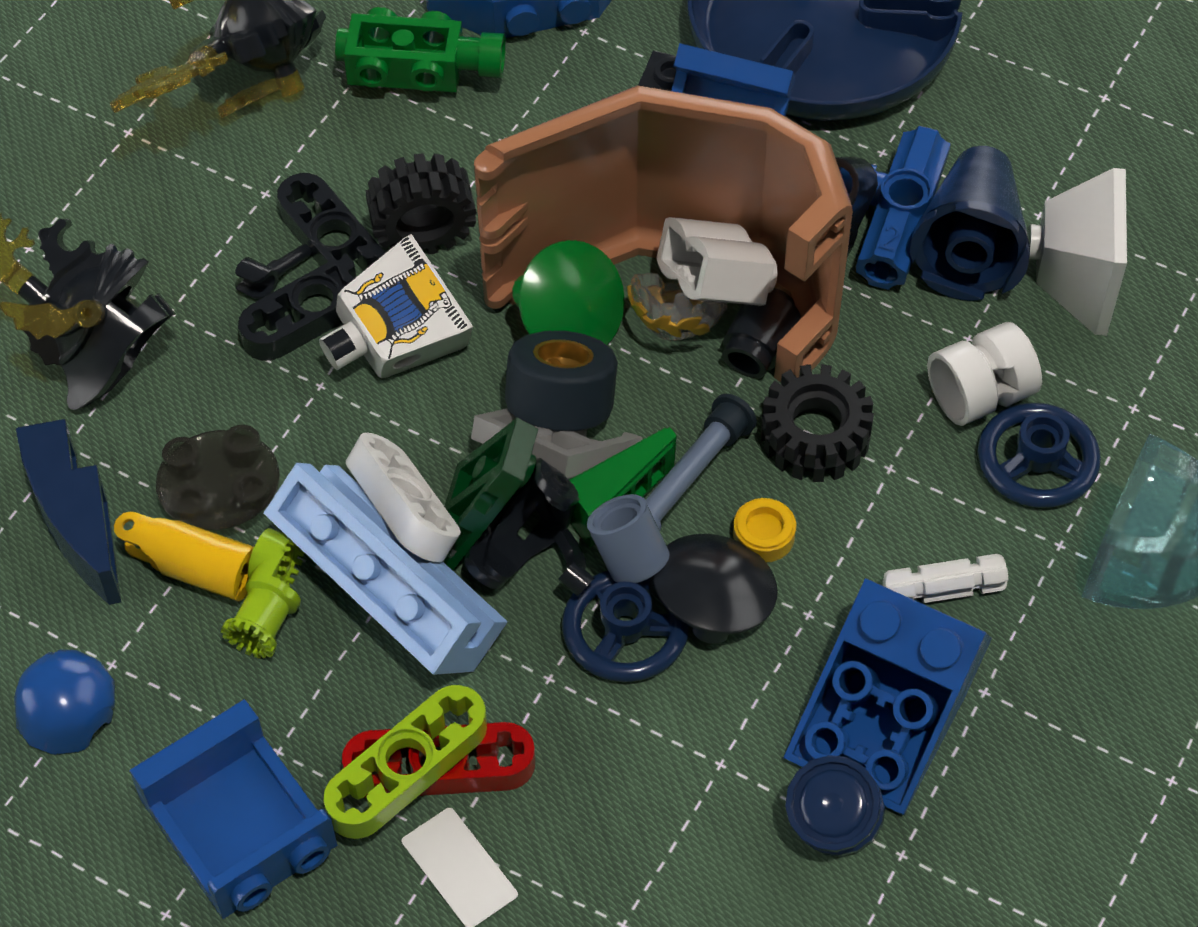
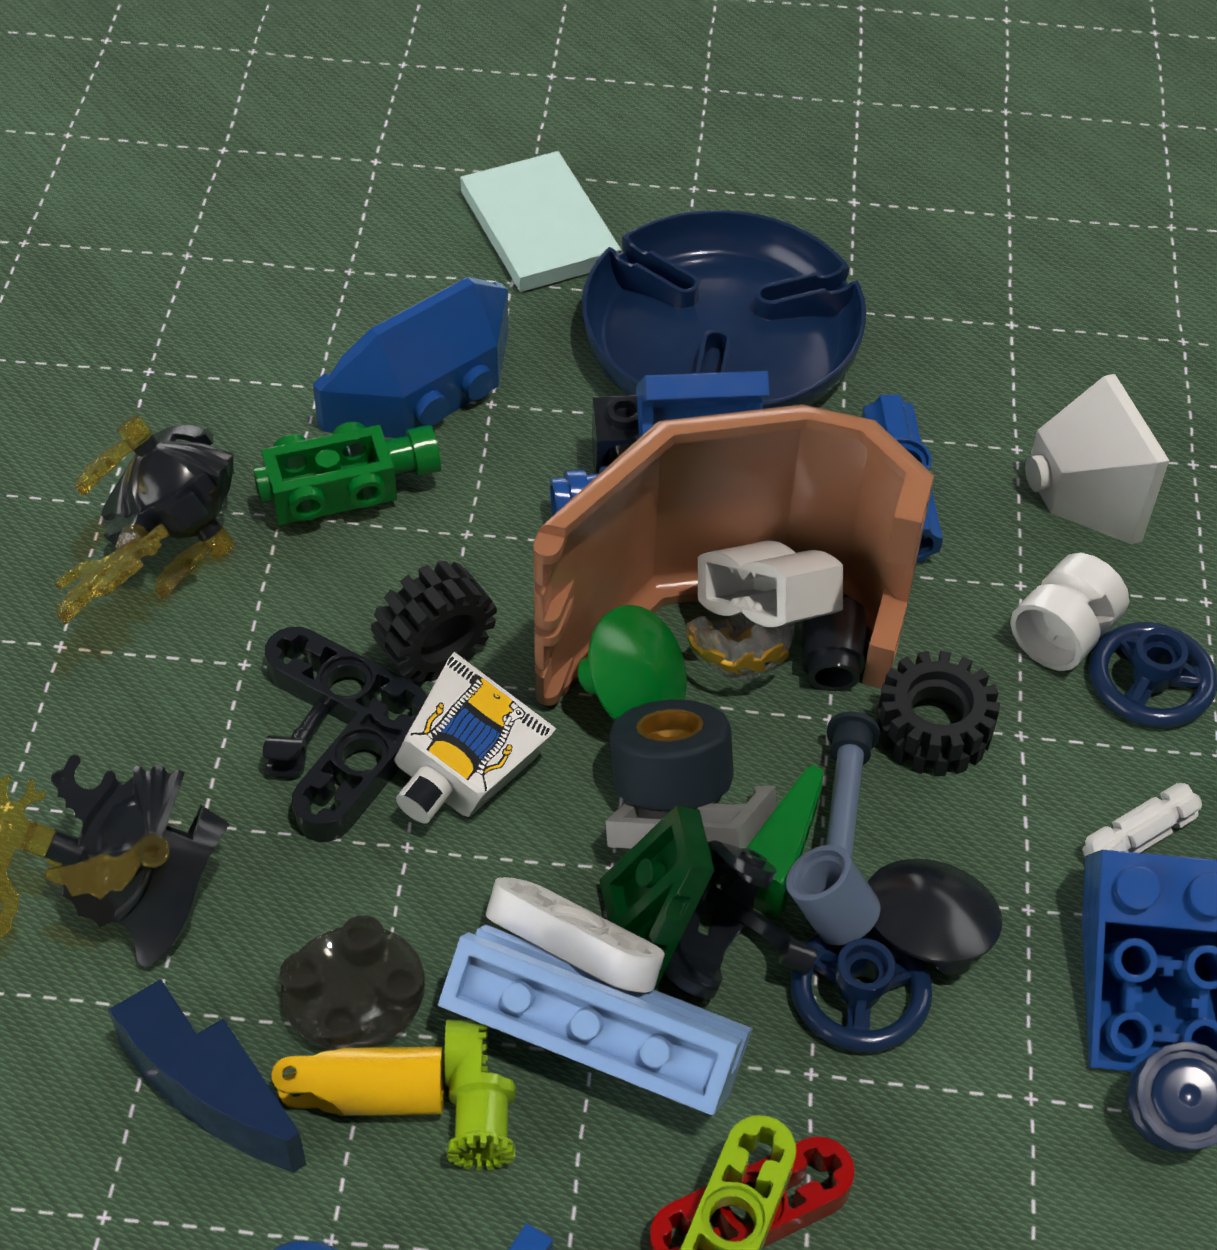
camera: 25 degrees left, 5 degrees down
yellow tile [733,498,796,562] -> none
dark blue cone [910,146,1030,301] -> none

